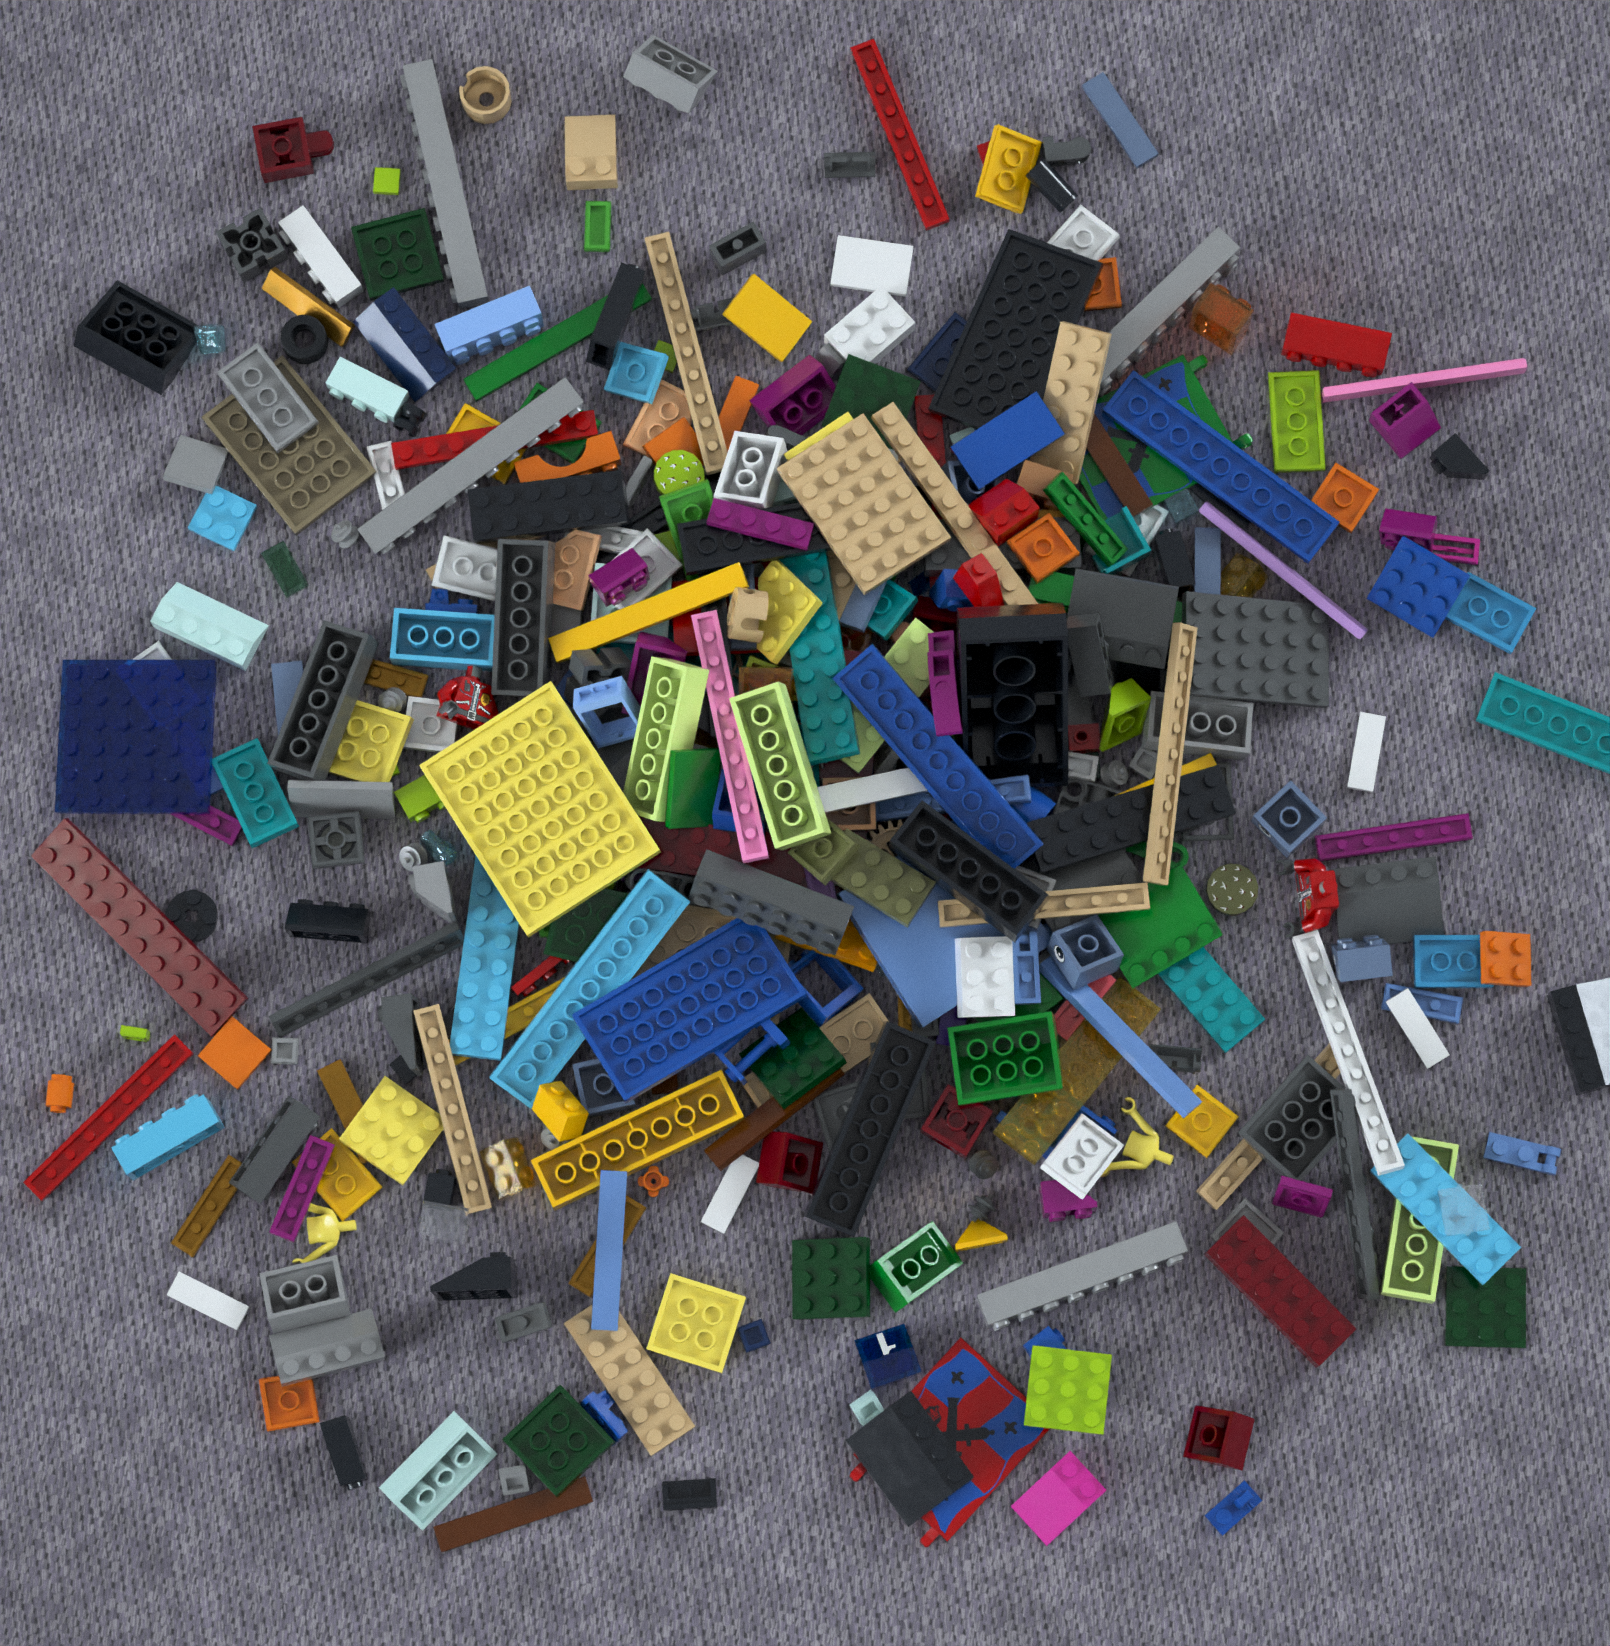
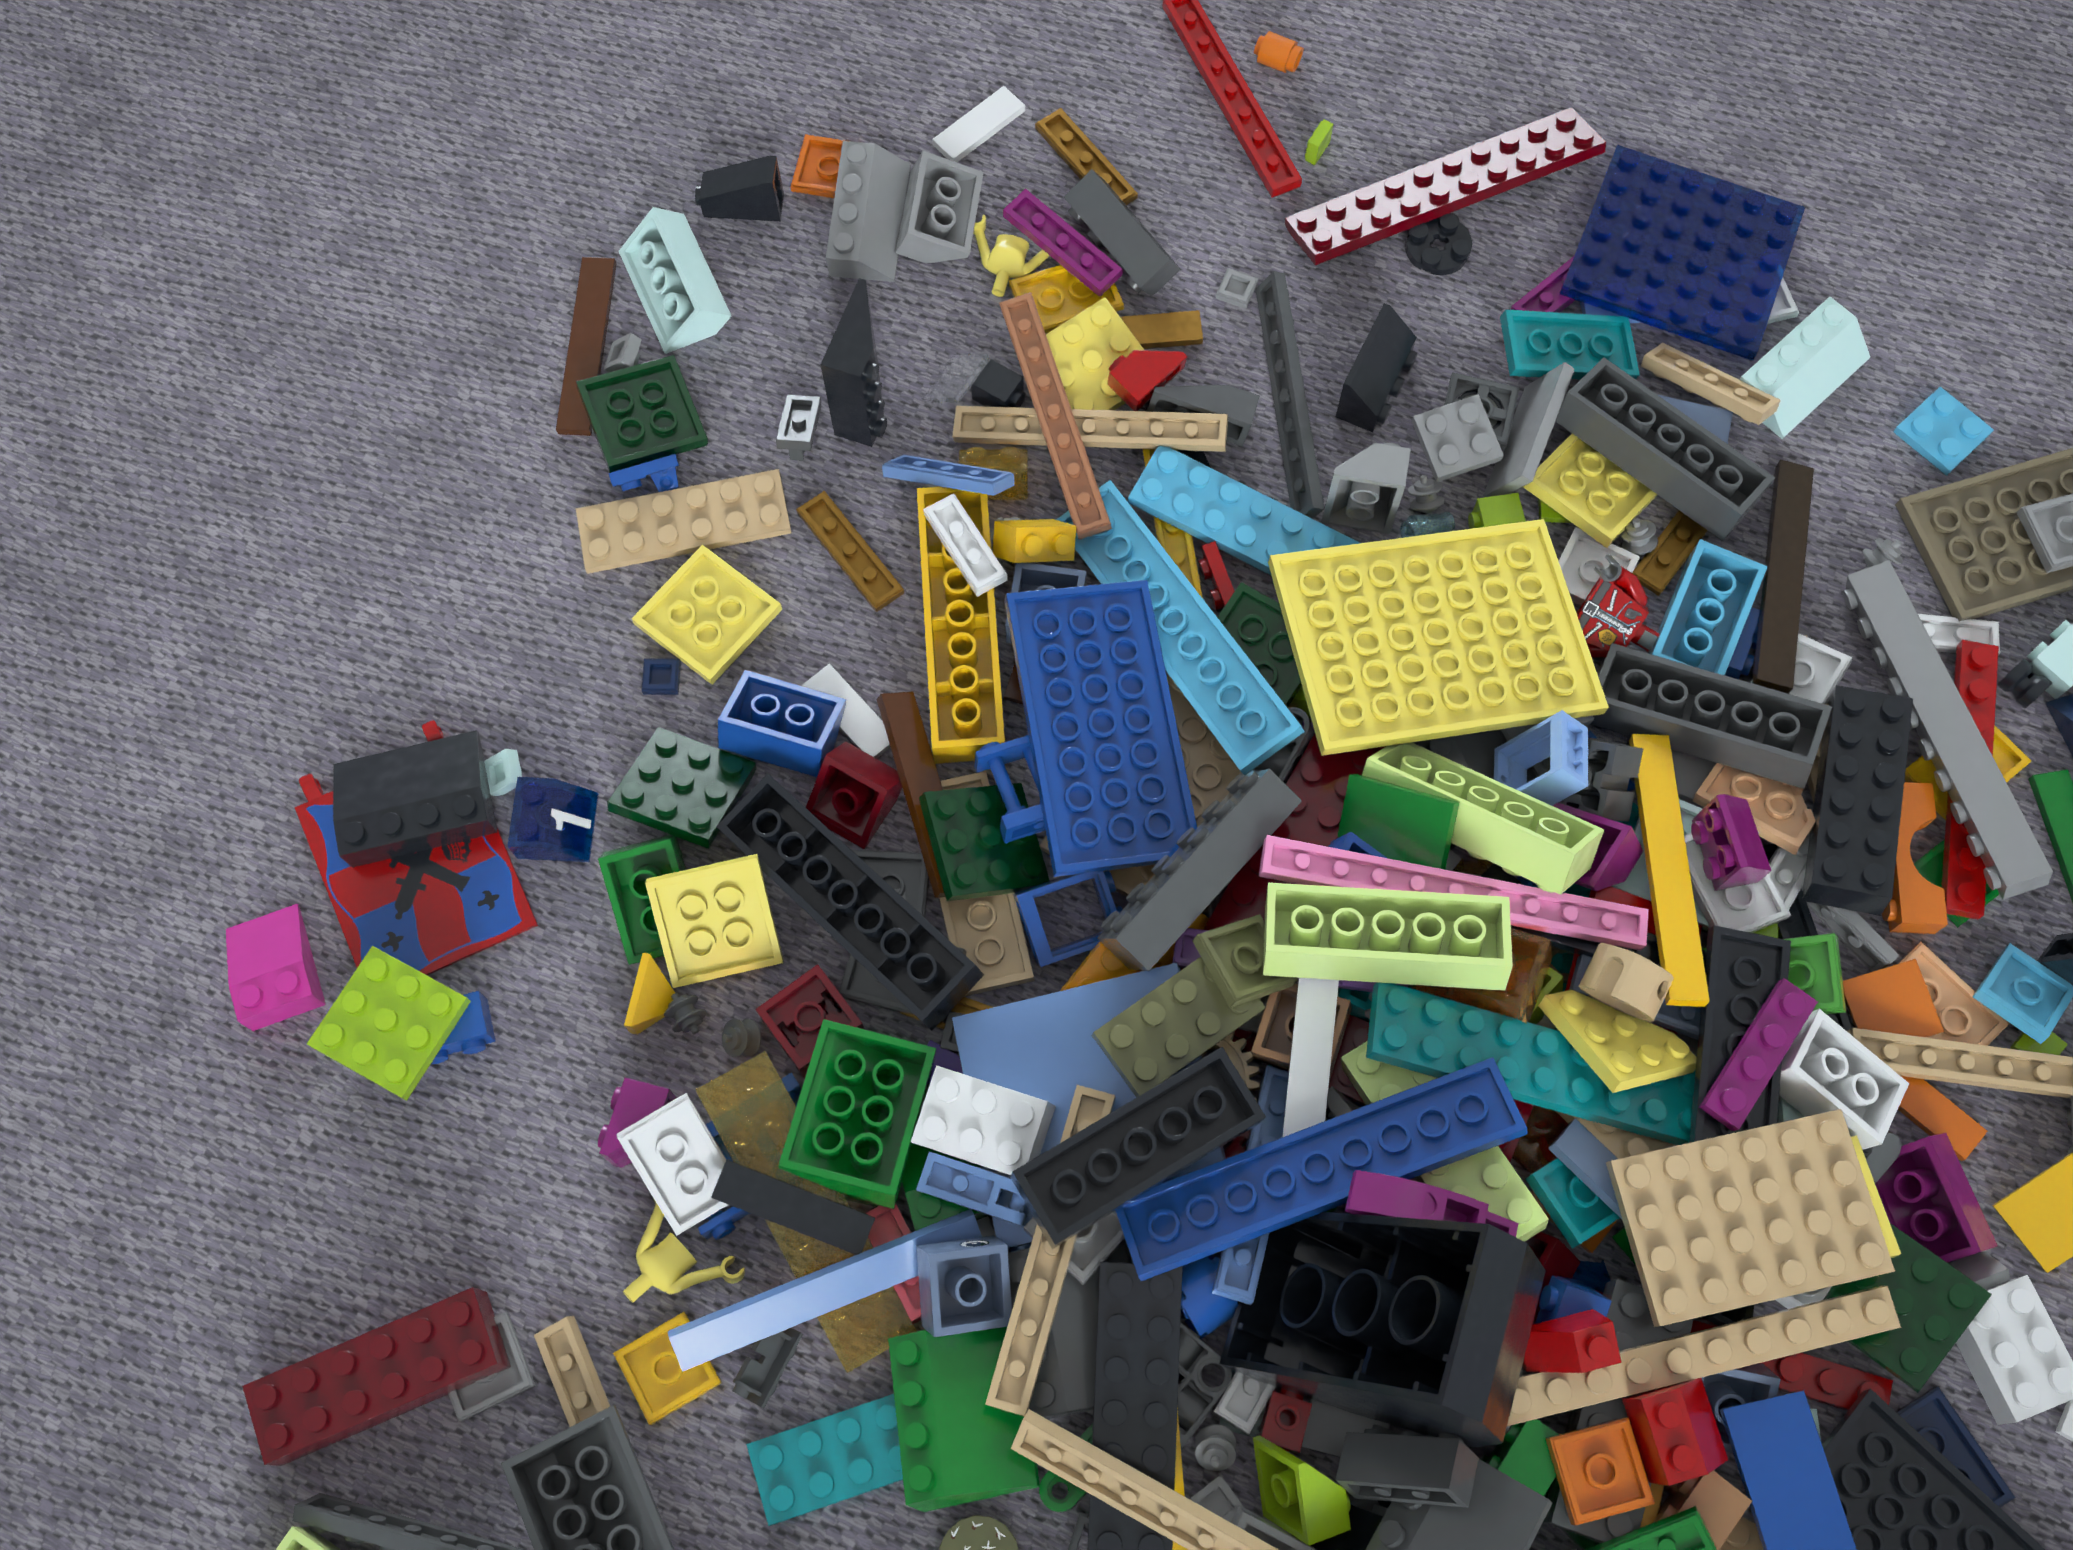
camera: 110 degrees right, 10 degrees down
medium azure brick [111,1094,225,1181] -> none
light grey tile [163,435,229,494] -> none
orange tile [198,1016,272,1090] -> none
clear green tile [261,541,309,598] -> none
medium blue tile [591,1170,627,1331] -> none
orange plate [638,1166,669,1197] -> none
lime tile [653,450,705,495] -> none
black hinge [662,1478,717,1511] -> none
light grey brick [976,1221,1188,1331] -> none
dark red slope [1183,1405,1255,1471] -> none
blue hinge [1205,1480,1262,1536] -> none
magenta tile [1272,1176,1333,1218] -> none
none -> light yellow plate [645,854,783,988]
none -> black tile [711,1159,875,1255]
none -> blue slope [718,670,846,777]
none -> medium blue tile [882,455,1015,496]
none -> white tile [923,493,1008,597]
none -> nougat tile [999,292,1112,540]
none -> red slope [1107,350,1187,411]
none -> light grey plate [1412,394,1504,483]
none -> tan plate [1641,343,1781,425]
none -> dark brown tile [1752,459,1814,694]

